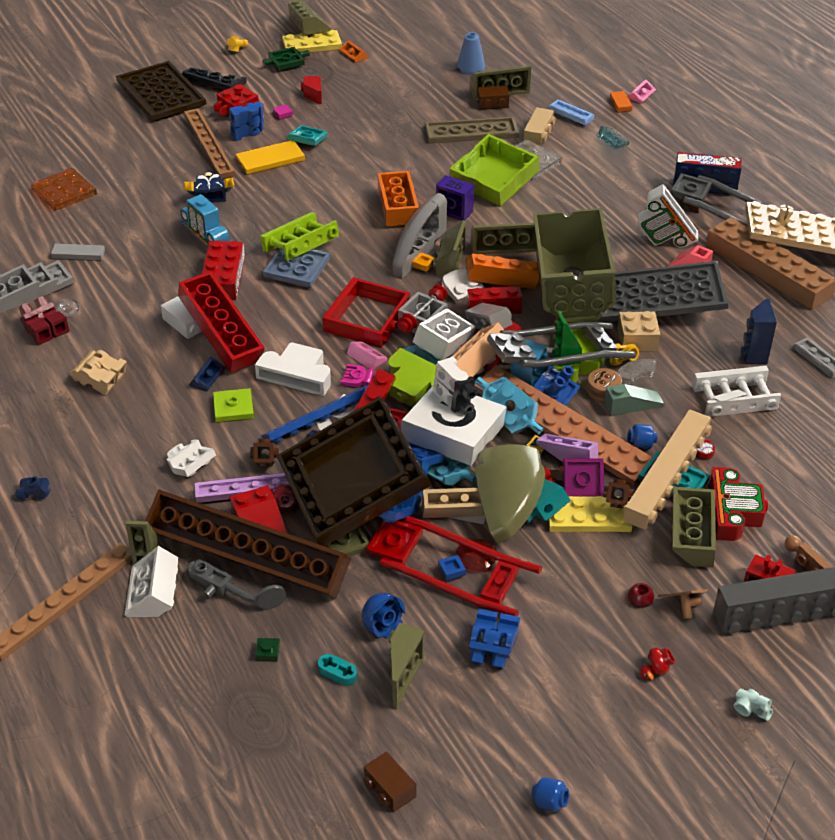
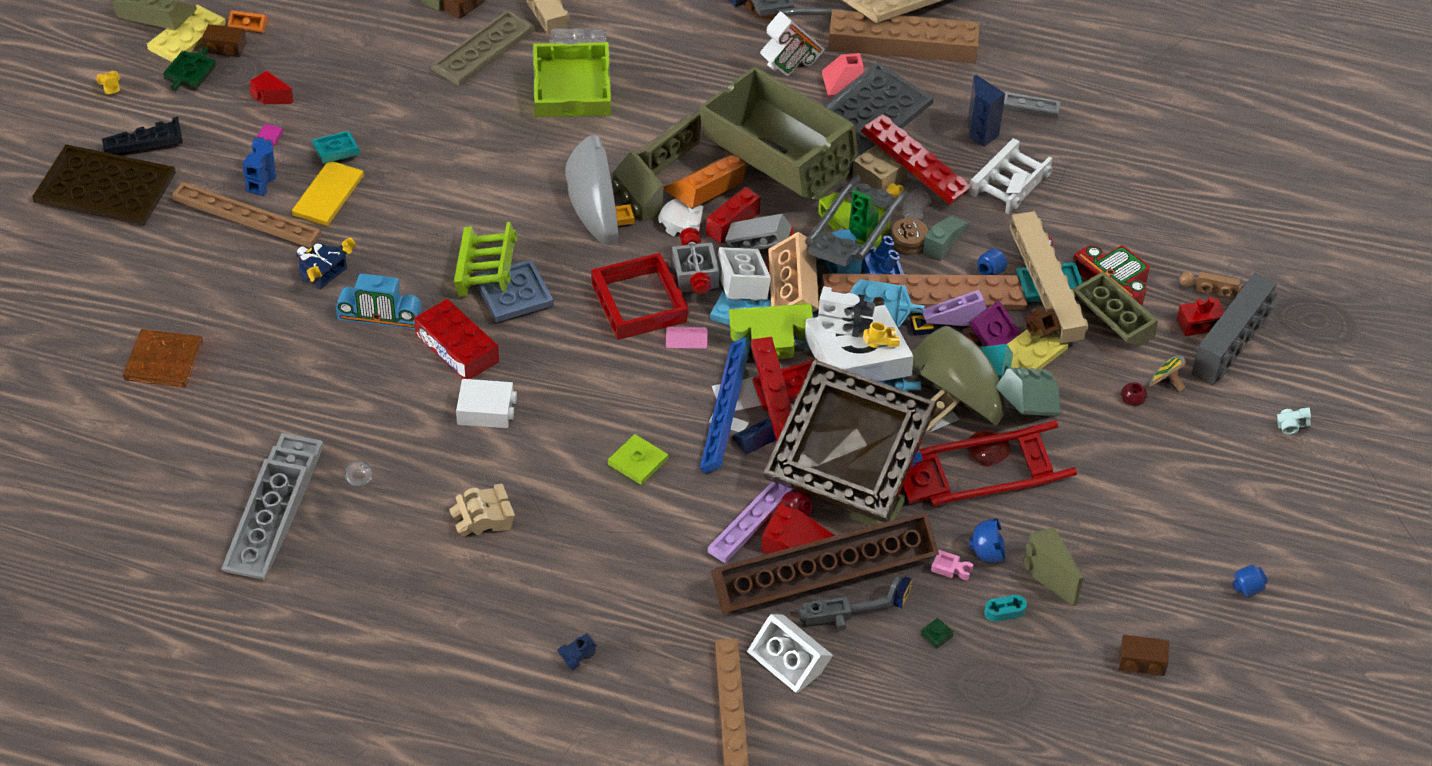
camera: 45 degrees left, 5 degrees up
dark red hips [19,296,70,345] -> none
light grey tile [51,244,105,260] -> none
olive slope [125,520,159,565] -> none
white slope [166,440,216,477] -> none
red brick [178,271,265,373] -> none
dark blue slope [189,357,226,391] -> none
red hinge [213,84,259,116] -> none
reddish brown brick [250,439,279,467] -> none
white brick [255,343,331,396] -> none
dark pink piece [340,364,375,387] -> none
orange brick [377,171,419,227] -> none
dark purple brick [436,175,474,221] -> none
blue plate [438,555,466,581] -> none
blue hips [469,609,520,669] -> none
red animal [639,647,675,680] -> none
none -> reddish brown brick [202,24,246,57]
none -> red plate [861,114,970,205]
none -> yellow plate [863,322,900,348]
none -> clear blue tile [894,576,912,608]
none -> bright pink plate [931,550,974,581]
none -> sand green slope [995,367,1060,416]

